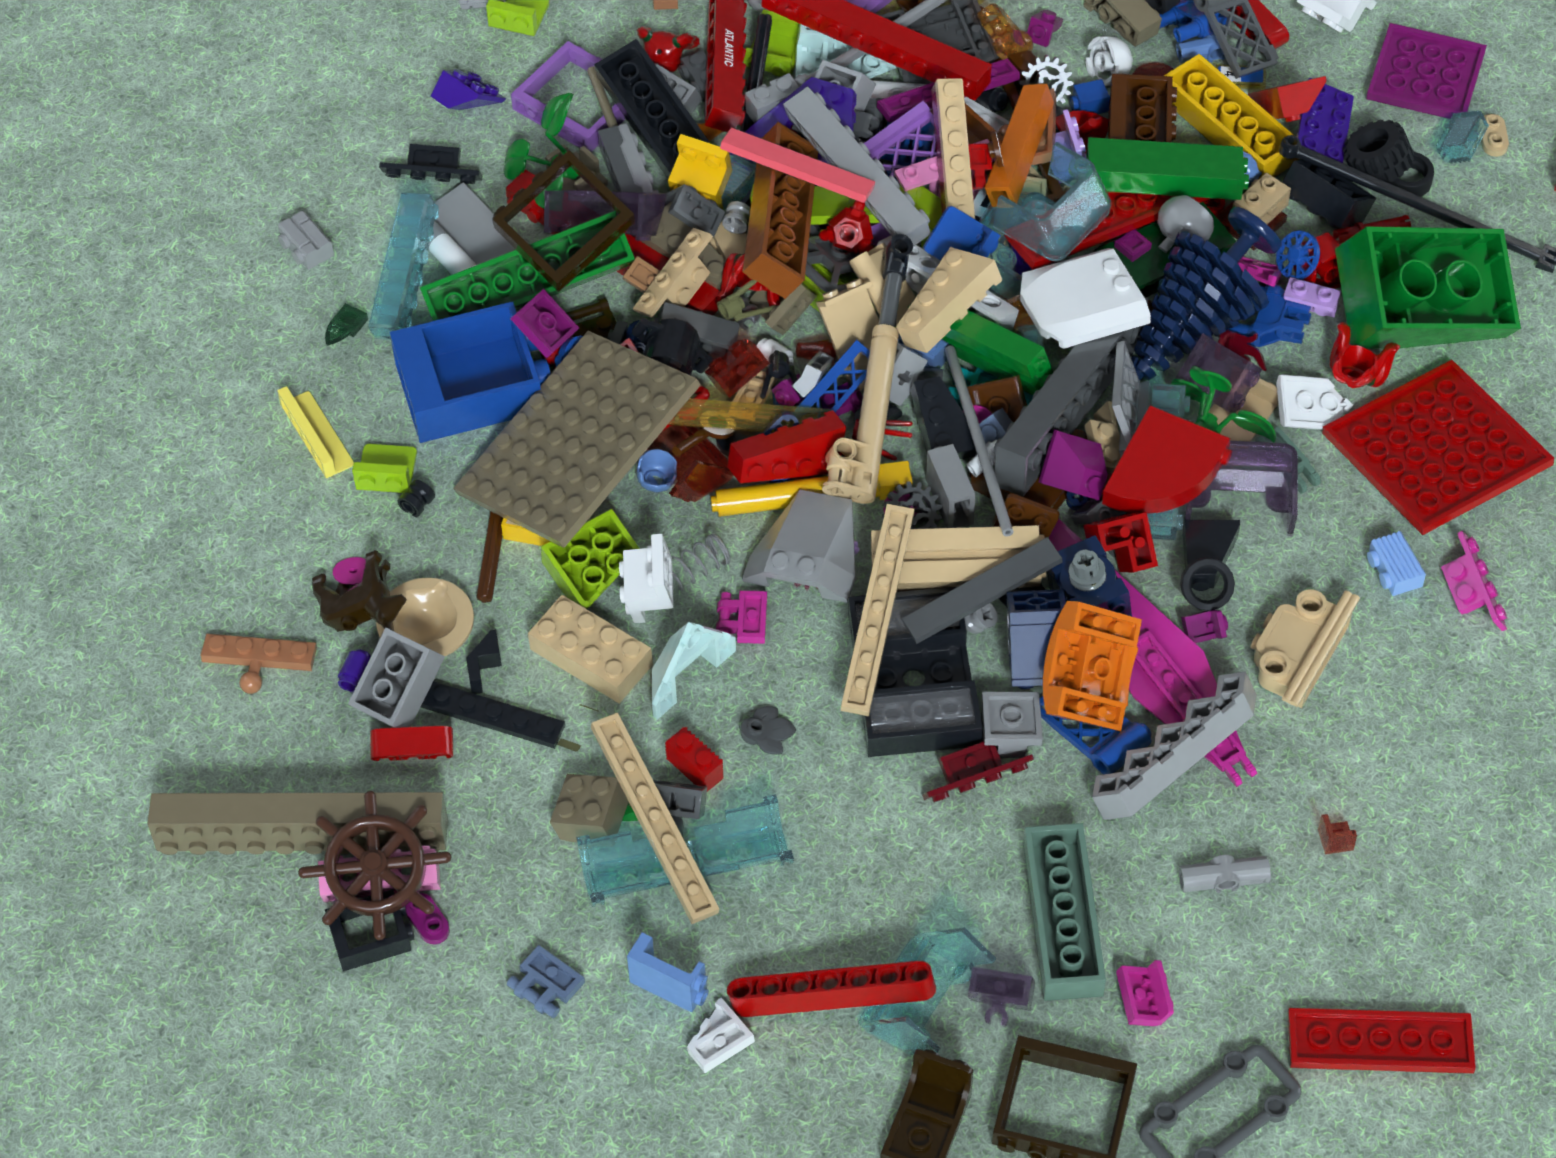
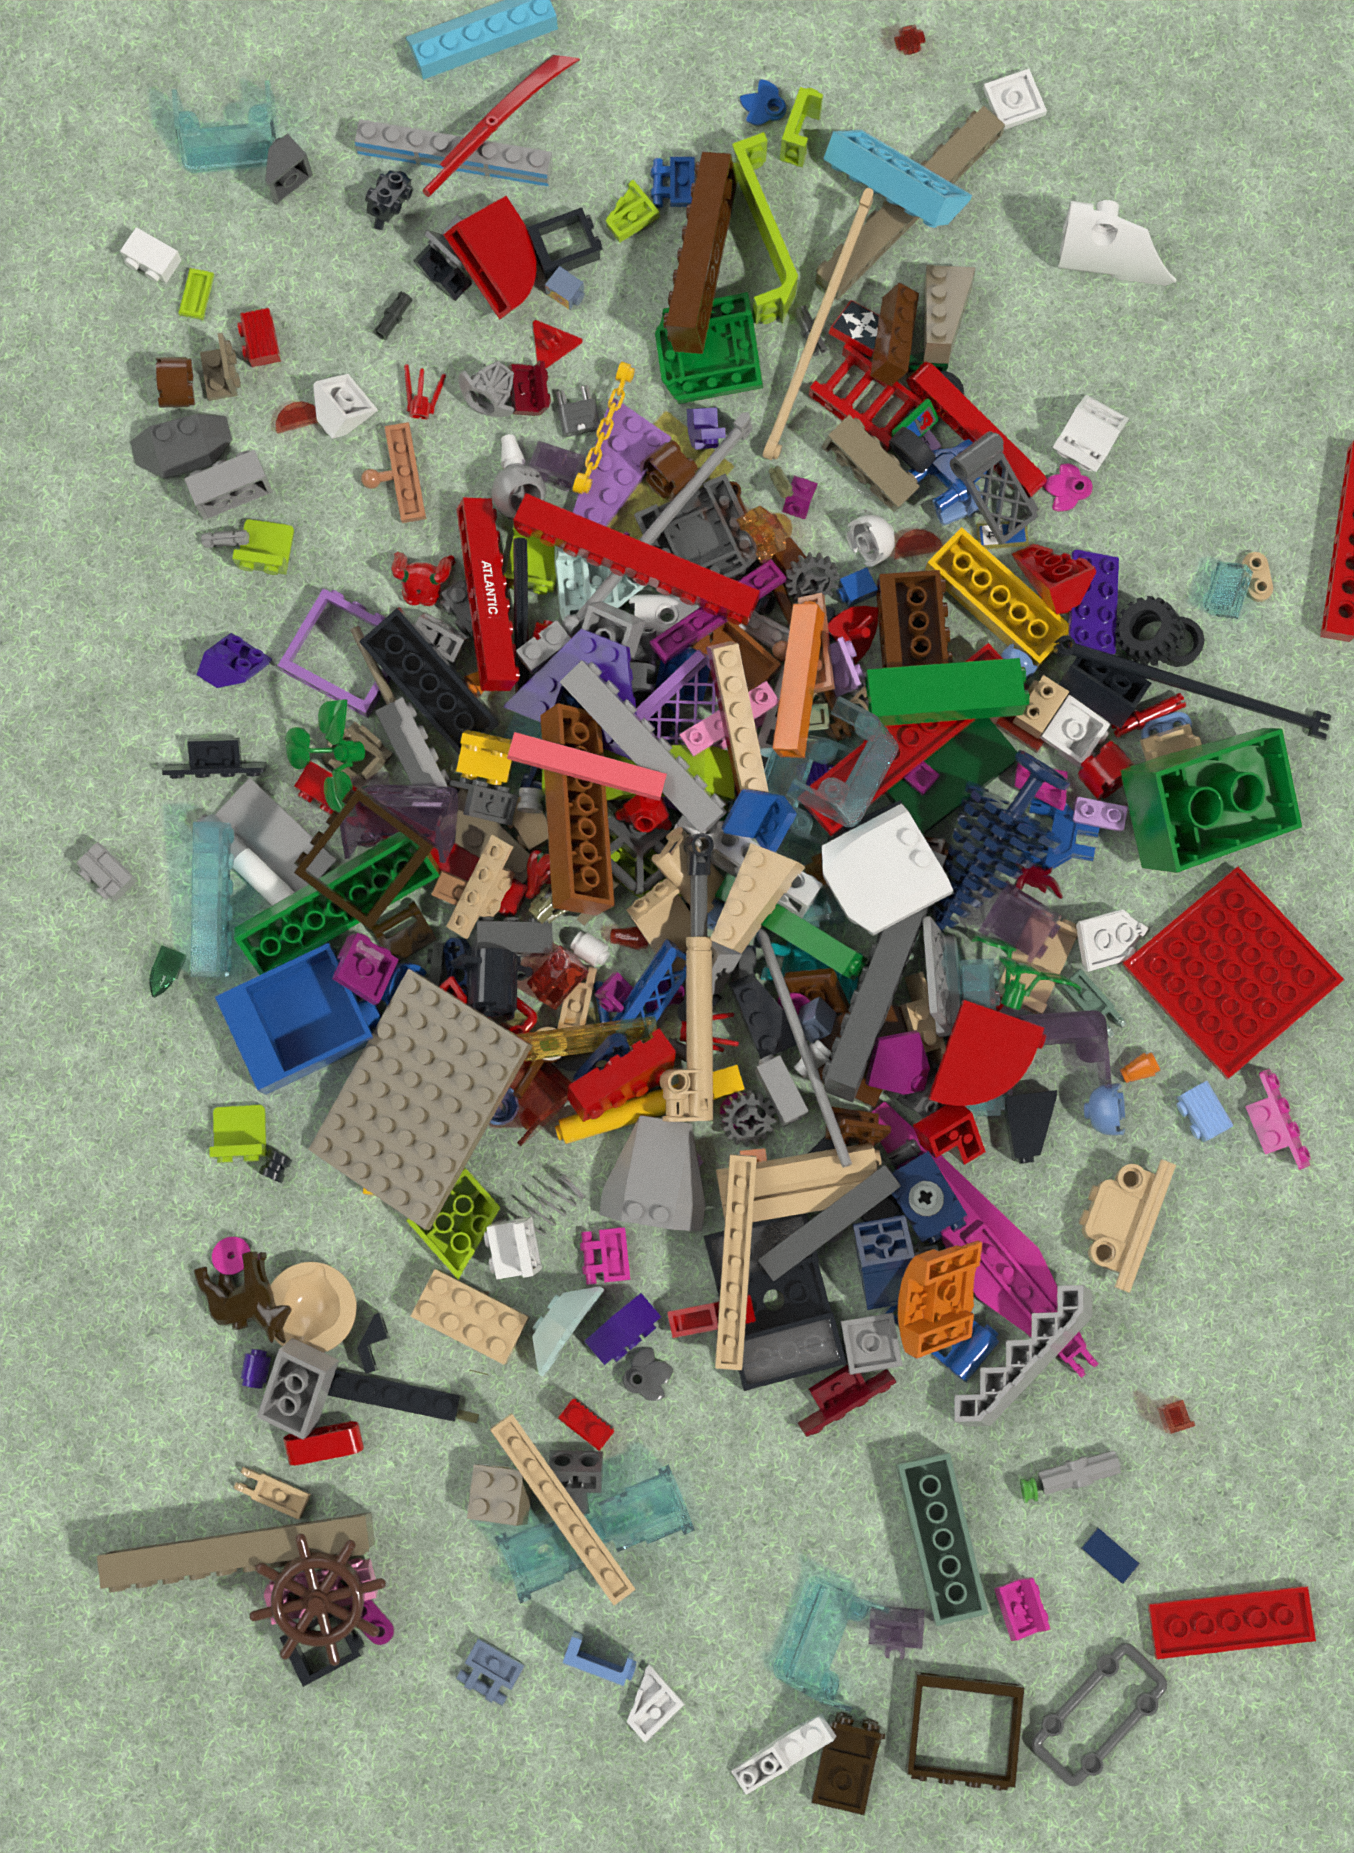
camera: 10 degrees left, 25 degrees up
nougat plate [200,634,317,694] -> none
light yellow panel [277,386,354,478] -> none
reddish brown axle [476,511,503,603] -> none
red beam [727,961,937,1017] -> none
black plant [760,350,803,399] -> none
light grey piece [792,351,834,398] -> none
red plate [968,143,992,190] -> none
reddish brown piece [988,131,1004,167] -> none
light grey piece [1157,195,1214,253] -> none
black tyre [1180,557,1235,611] -> none
magenta bracket [1181,610,1228,643] -> none
blue wheel [1276,231,1320,280] -> none
red hair [1330,322,1400,388] -> none
magenta plate [1366,23,1487,122] -> none
none -> tan hinge [234,1467,311,1520]
none -> dark purple brick [585,1293,661,1366]
none -> red slope [667,1295,756,1338]
none -> white slope [731,1713,836,1795]
none -> olive axle [768,466,794,499]
none -> bright green bush [1020,1477,1038,1503]
none -> white plate [1039,695,1111,768]
none -> dark pink plate [1043,464,1093,512]
none -> dark blue tile [1081,1527,1140,1584]
none -> medium blue cylinder [1084,1083,1125,1136]
none -> orange cone [1119,1052,1161,1083]

